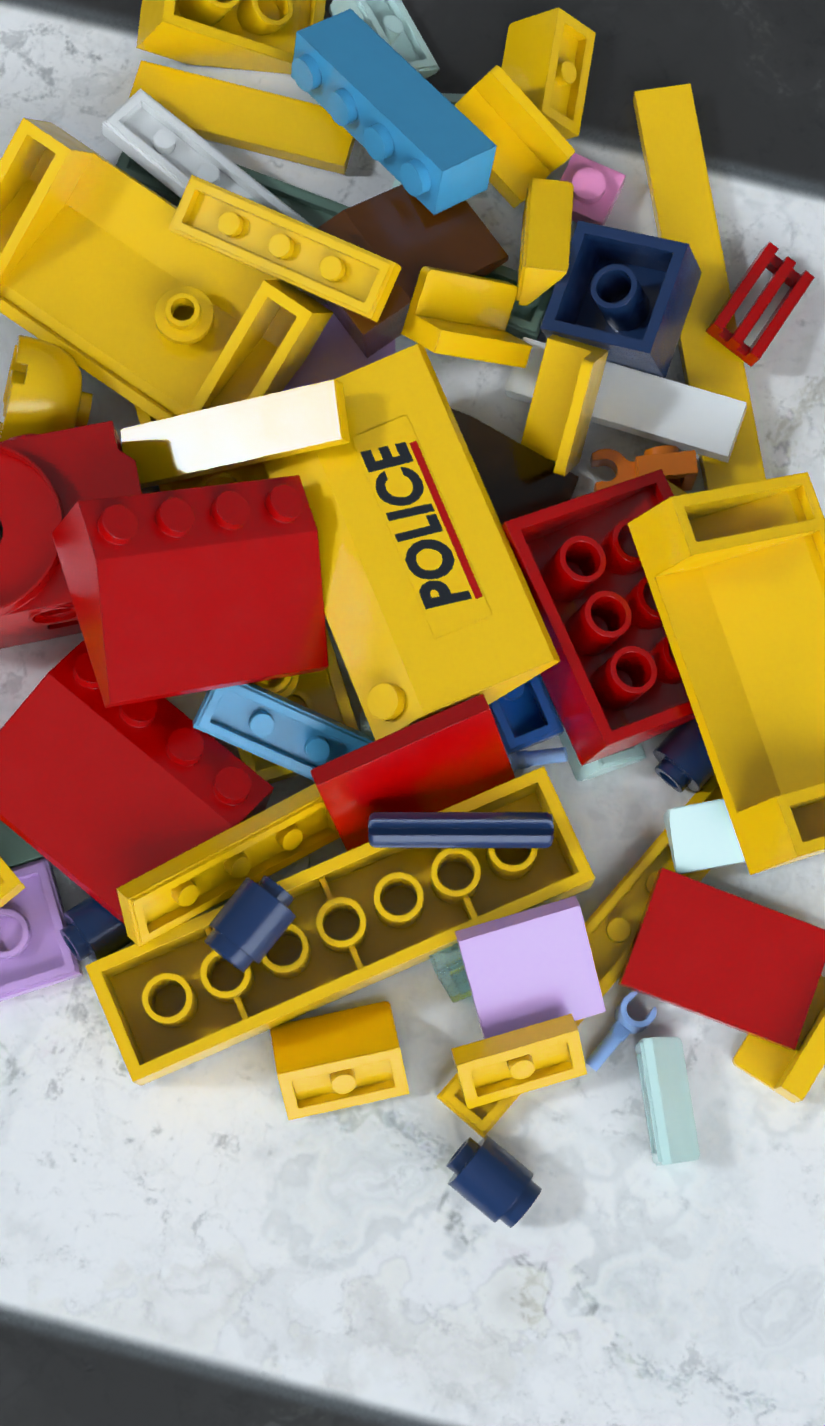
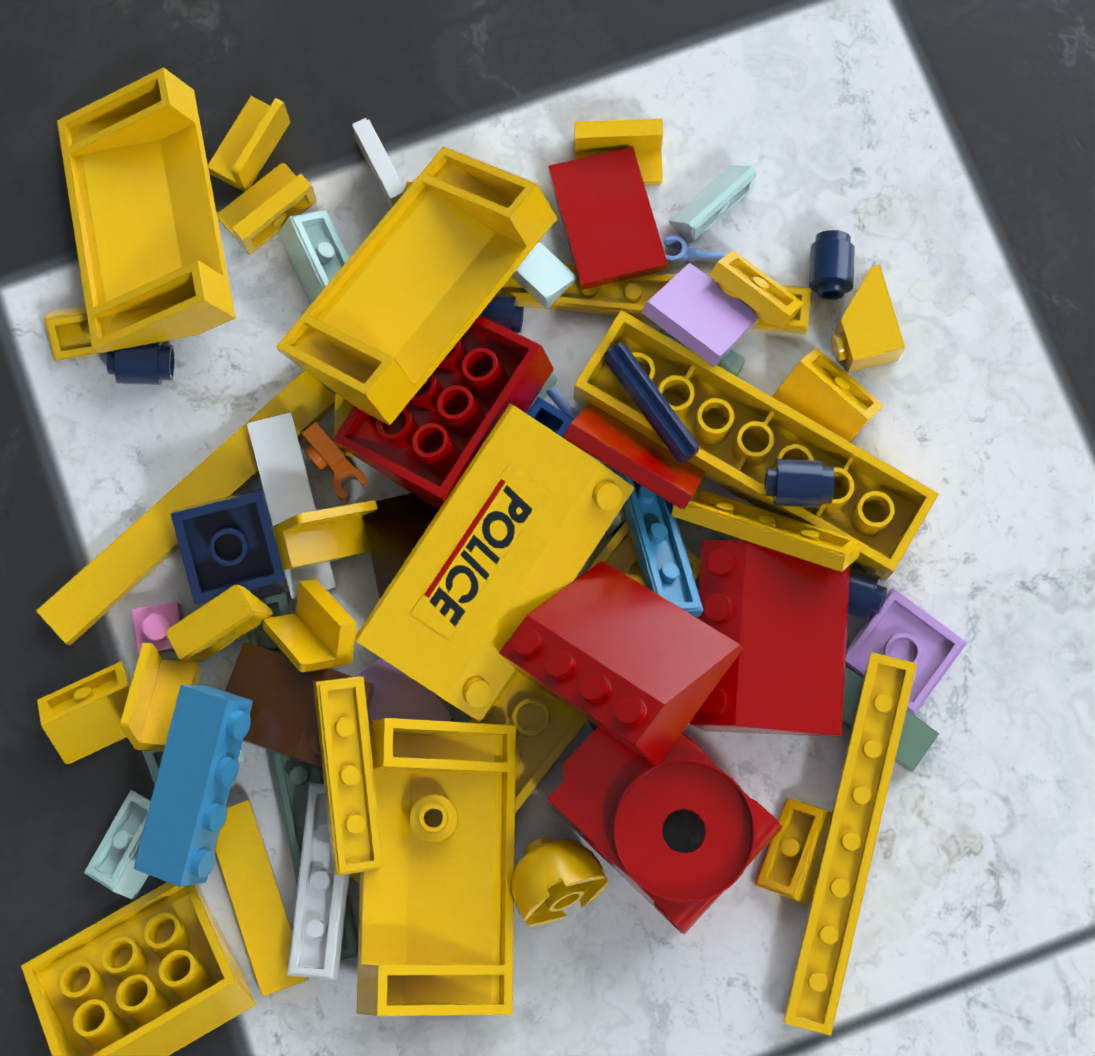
camera: 125 degrees left, 0 degrees up
tile [120,379,350,489] -> none
red tile [706,242,815,367] -> none
none -> yellow slope [831,264,906,373]

